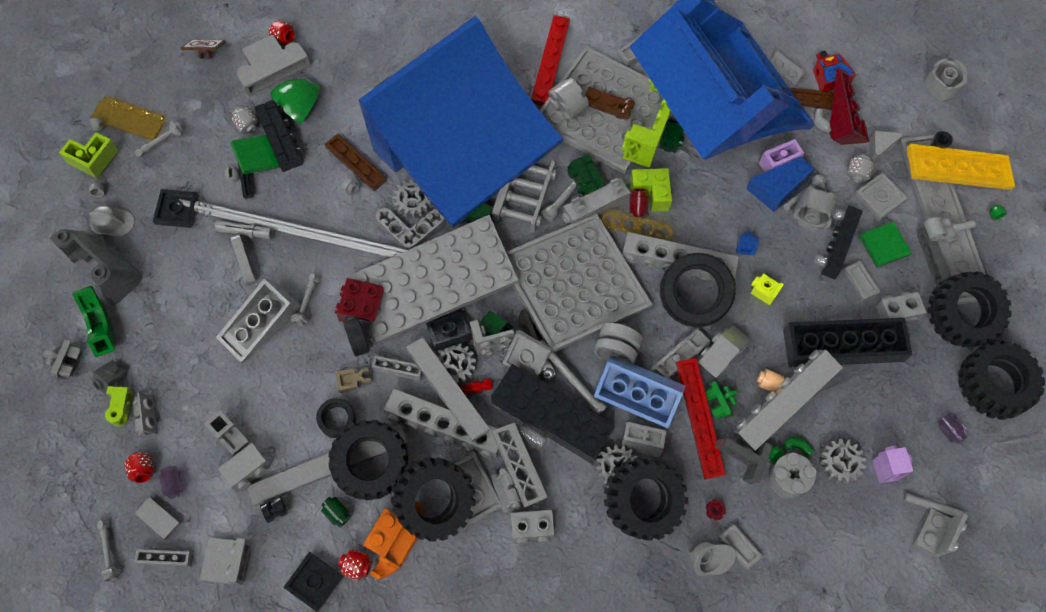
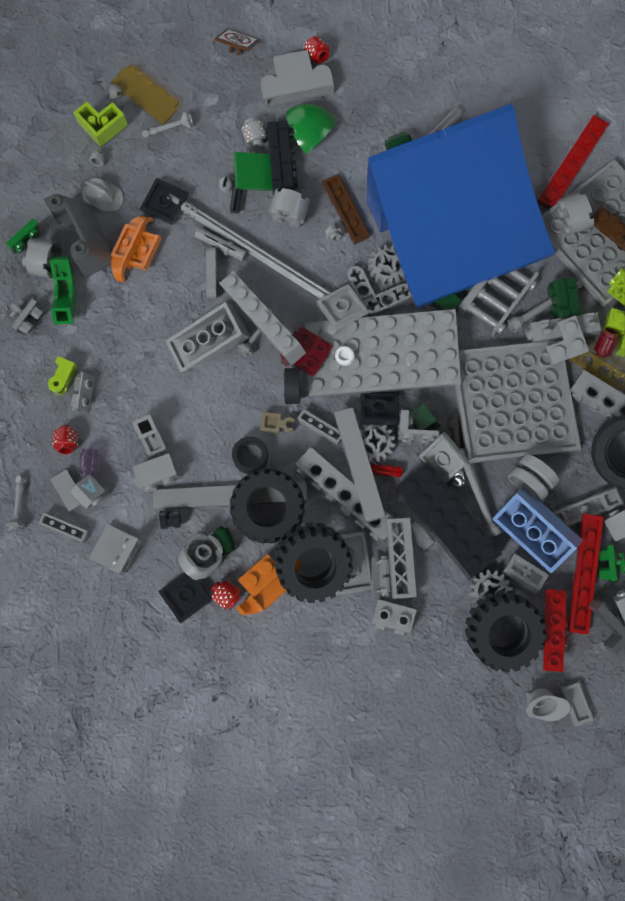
camera: 25 degrees right, 10 degrees up
dark grey bracket [92,360,127,395] -> none
dark red plate [705,500,726,521] -> none
none -> green tile [6,218,39,254]
none -> light grey brick [22,238,63,279]
none -> light grey brick [70,474,105,509]
none -> orange plate [111,216,162,283]
none -> light grey brick [178,534,223,580]
none -> light grey brick [219,271,306,366]
none -> light grey brick [269,188,310,228]
none -> light grey plate [316,284,368,331]
none -> white tile [335,346,355,366]
none -> red bracket [542,589,568,672]
none -> light grey plate [545,316,589,365]

